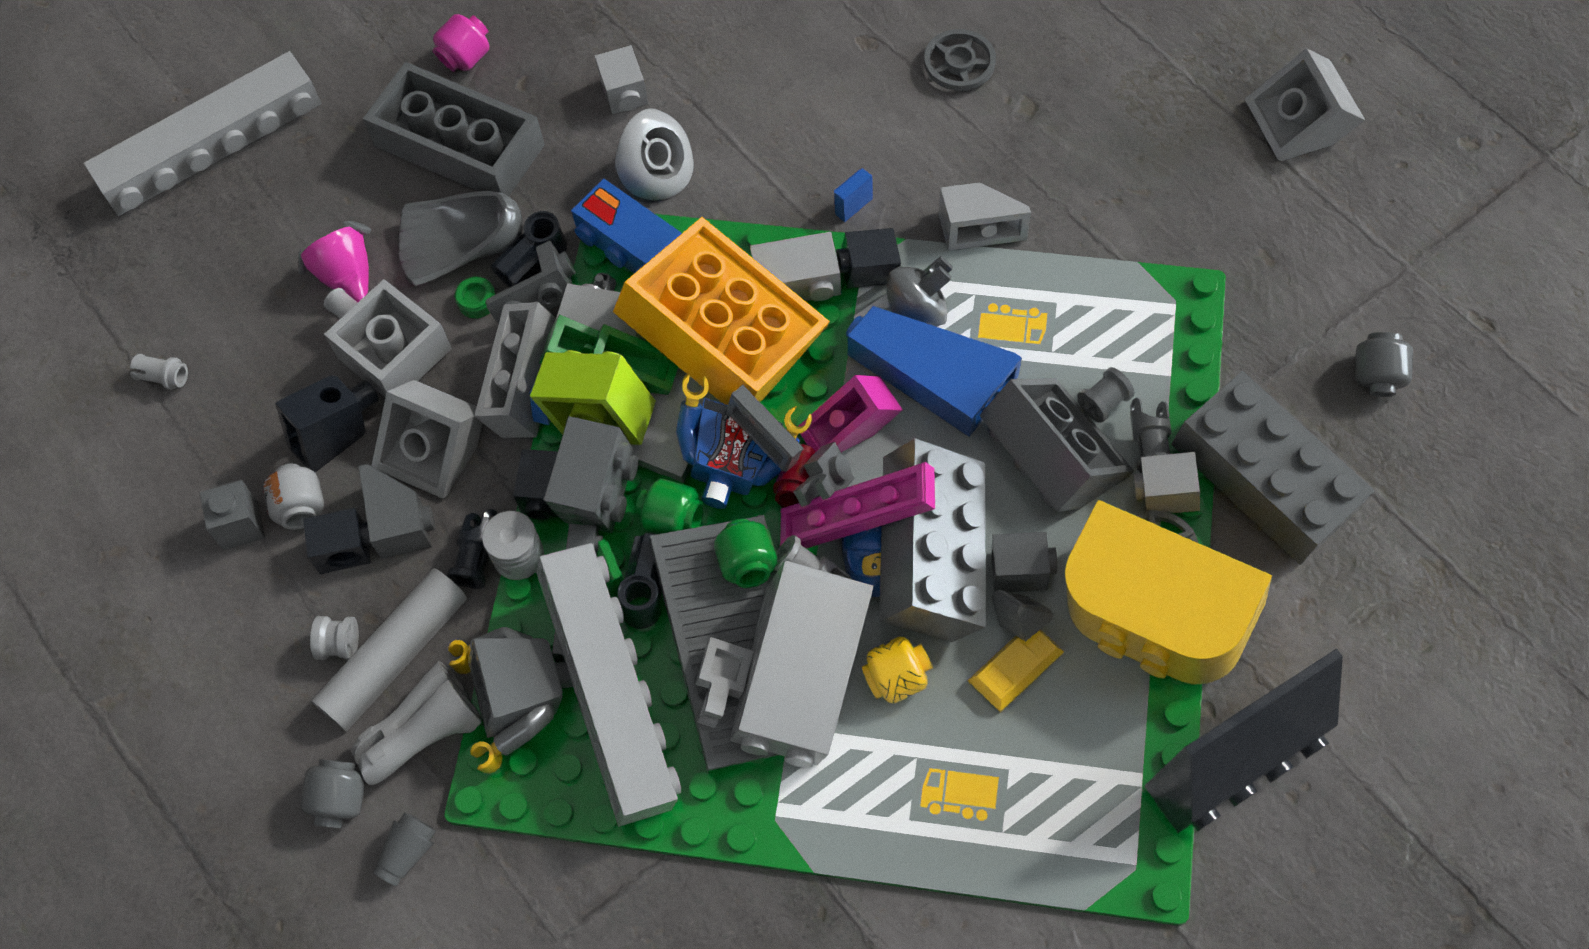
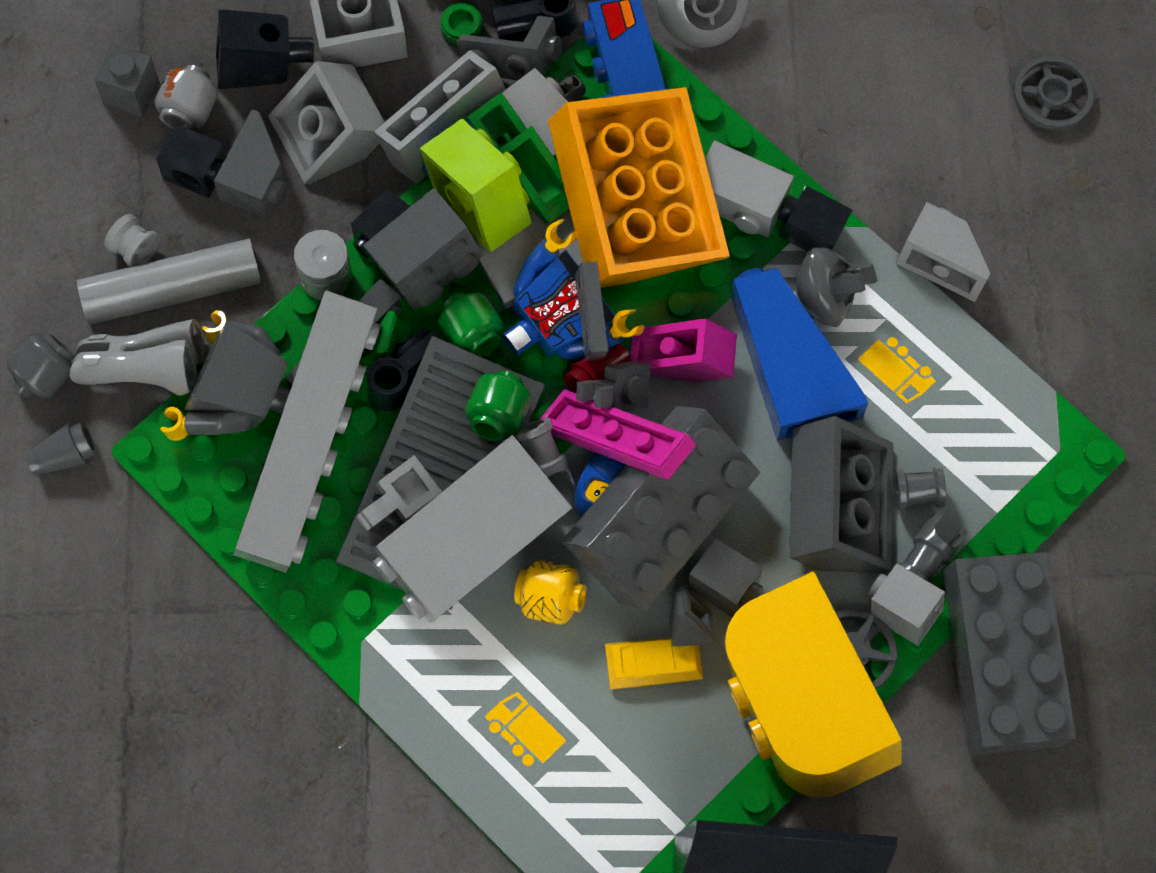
camera: 30 degrees right, 5 degrees up
black piece [447,509,498,589] -> none
blue tile [834,168,873,222] -> none

